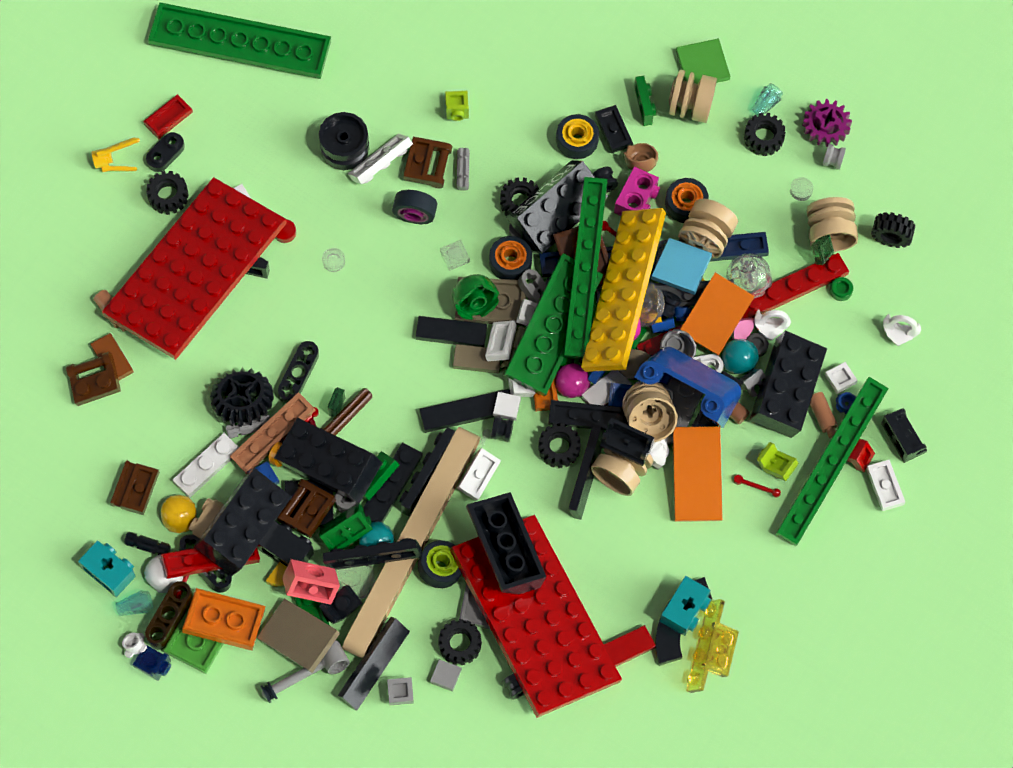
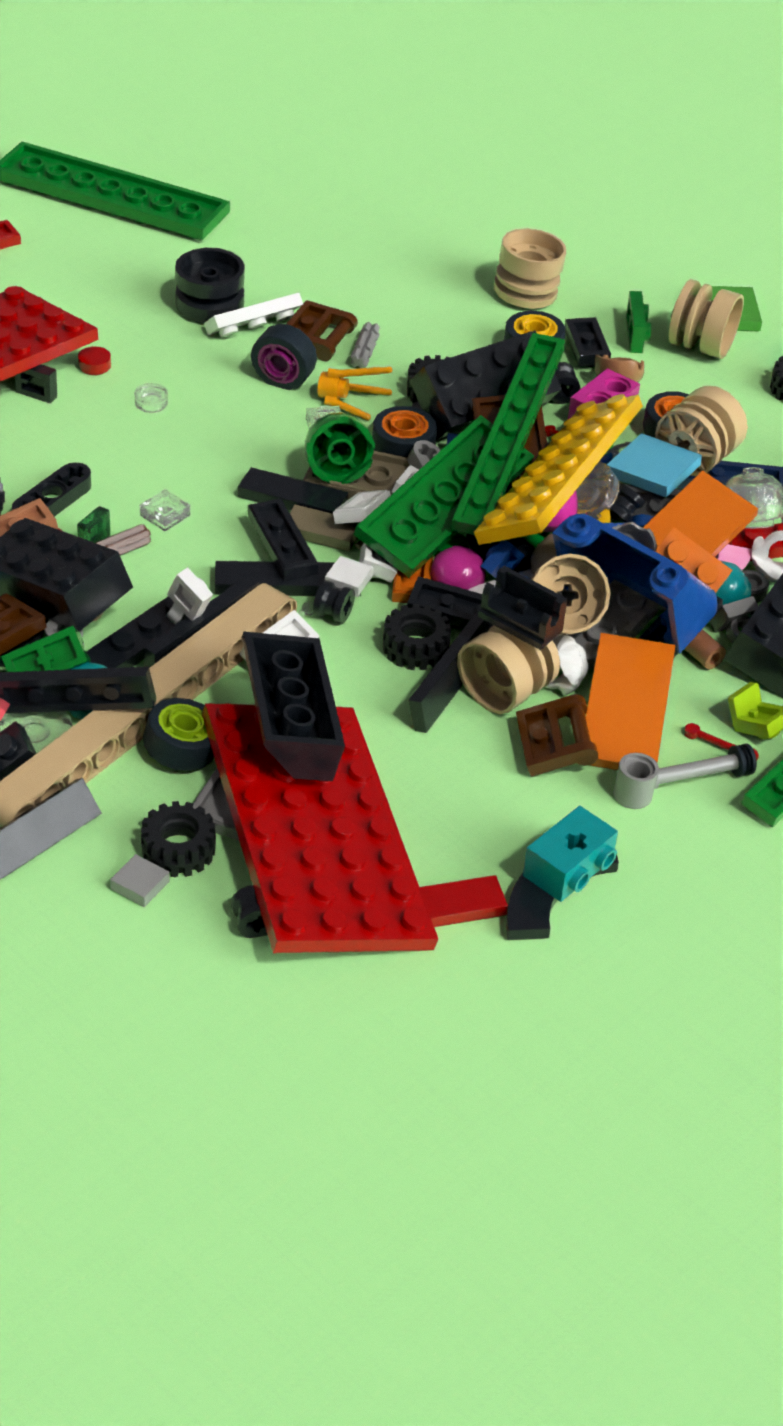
camera: 10 degrees right, 25 degrees down
green plate [364,451,399,500] -> none
light grey tile [387,677,414,705] -> none
lime bracket [445,91,469,121] -> none
clear yellow bracket [686,599,739,693] -> none
none -> clear plate [140,489,190,531]
none -> white plate [166,567,213,625]
none -> black tile [248,498,318,581]
none -> light orange plant [317,367,392,420]
none -> tan wheel [494,228,566,309]
none -> reddish brown plate [516,694,598,777]
none -> light grey piece [613,743,757,809]
none -> orange plate [655,527,733,593]

